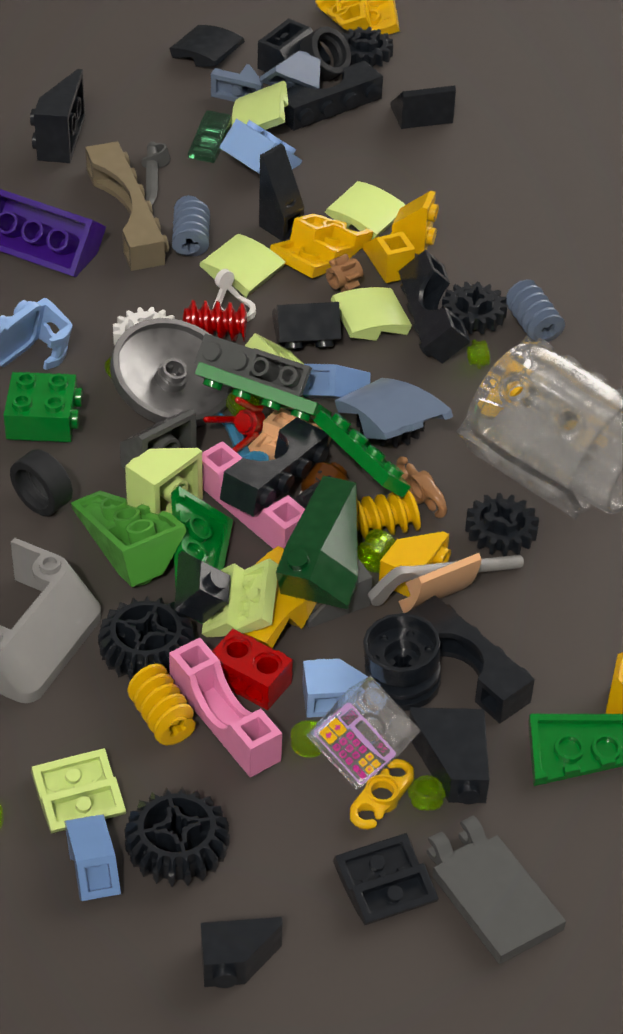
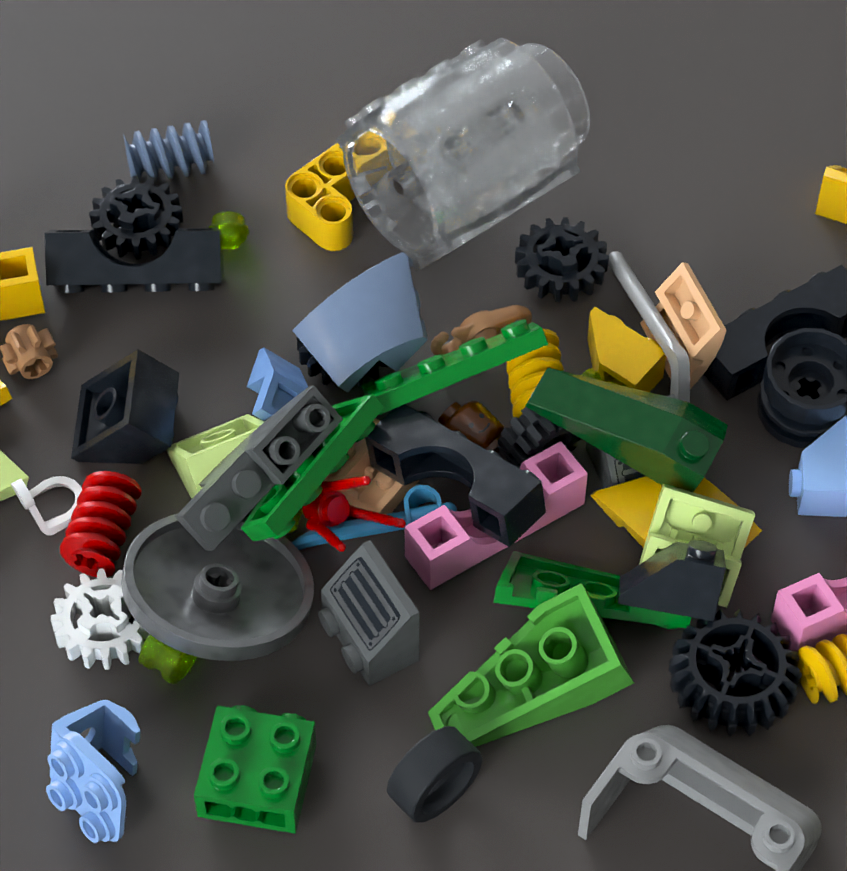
camera: 80 degrees left, 10 degrees up
yellowish green slope [125,448,203,514] -> none
red brick [212,629,293,710] -> none
yellowish green slope [331,287,412,341] -> none

